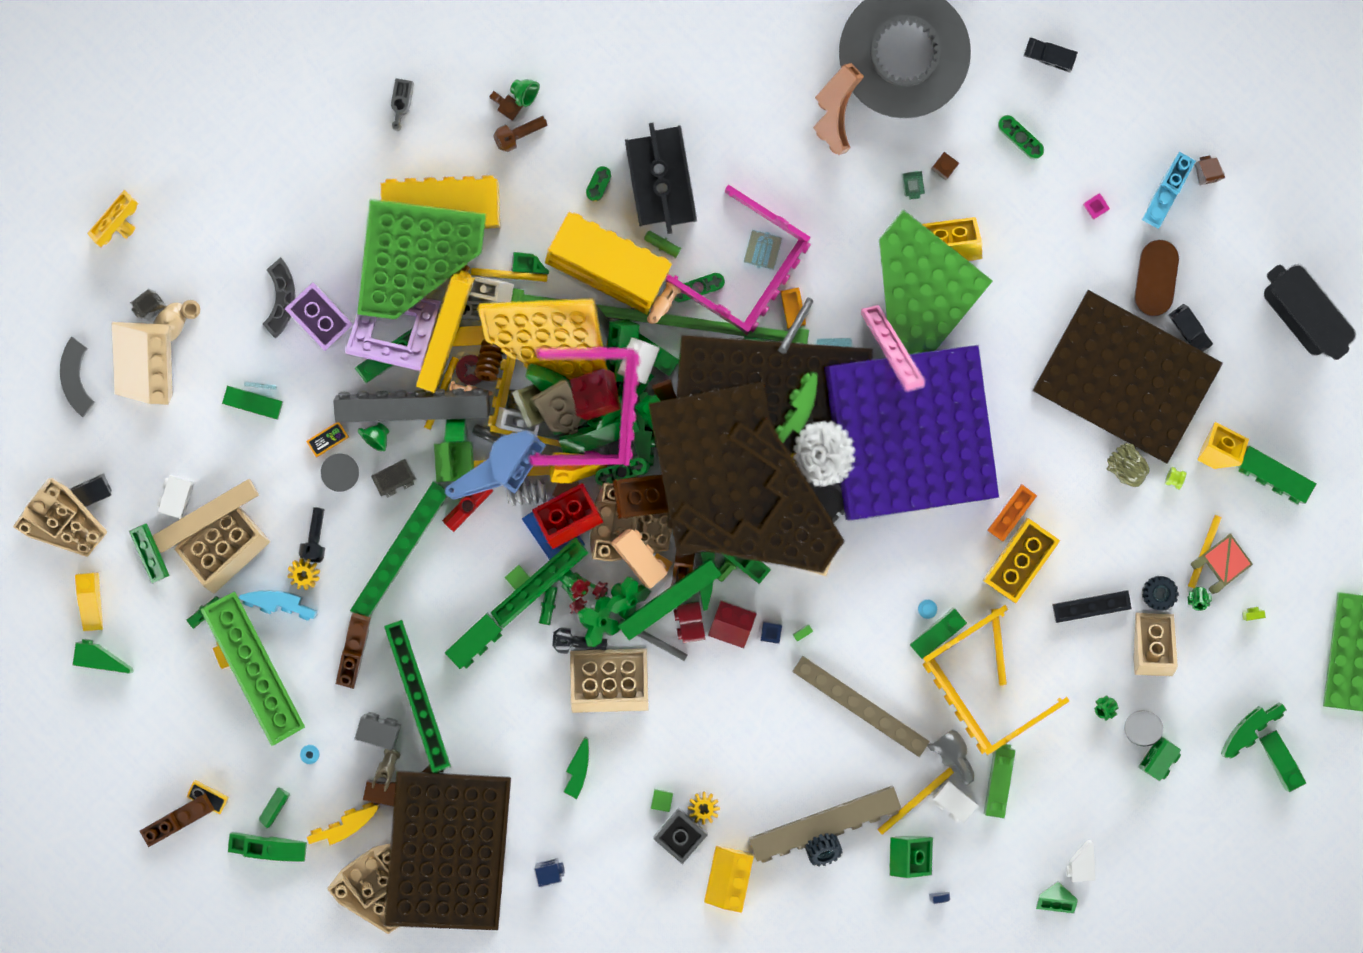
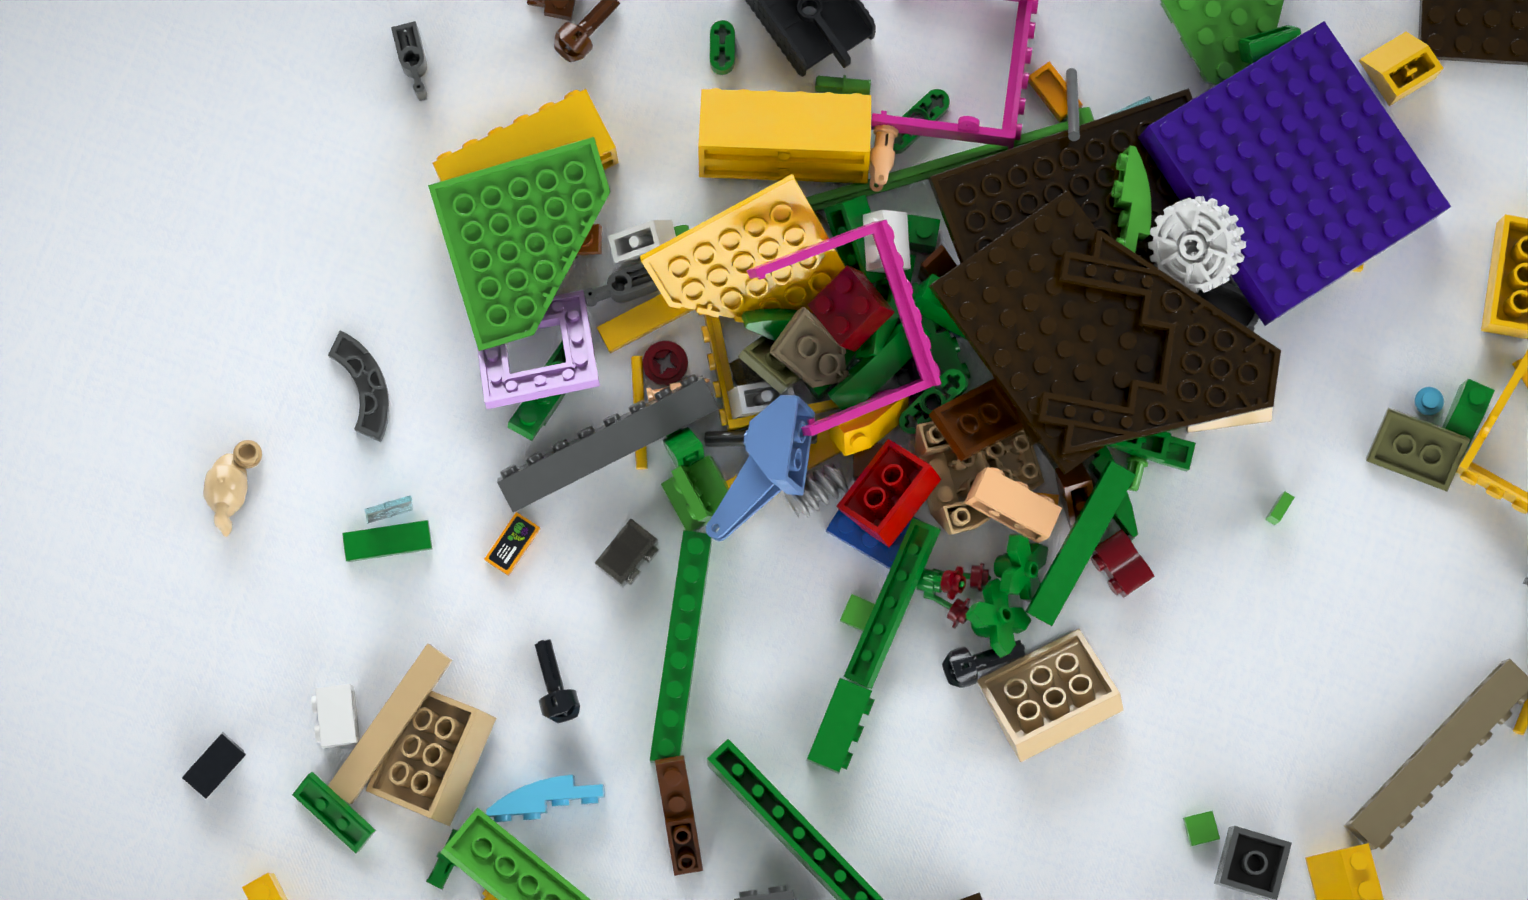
camera: 25 degrees left, 10 degrees down
tan wedge [13,478,107,557] -> none
dark grey tile [60,336,95,417] -> none
yellow plate [87,190,138,247] -> none
slope [112,322,173,405] -> none
clear smoke brick [130,289,167,320] -> none
lavender brick [285,282,353,351] -> none
yellow gear [287,558,320,590] -> none
dark grey piece [321,453,359,492] -> none
green piece [358,422,390,451] -> none
yellow brick [416,271,475,393] -> none
red piece [442,489,494,532] -> none
yellow bar [471,268,548,282] -> none
reddish brown piece [475,339,504,382] -> none
green slope [511,252,549,274] -> none
green pin [539,586,558,625] -> none
green slope [564,736,589,799] -> none
dark grey bar [618,618,688,661] -> none
yellow gear [688,792,720,825] -> none
dark red slope [708,600,757,649] -> none
clear light blue piece [744,230,782,270] -> none
dark blue tile [760,622,782,644] -> none
dark tan plate [792,656,930,757] -> none
black bush [805,833,843,867] -> none
bright pink tile [861,305,925,390] -> none
orange plate [987,484,1037,542] -> none
none -> green slope [1238,25,1301,64]
none -> yellow slope [1359,32,1444,106]
none -> olive tile [1366,407,1470,492]

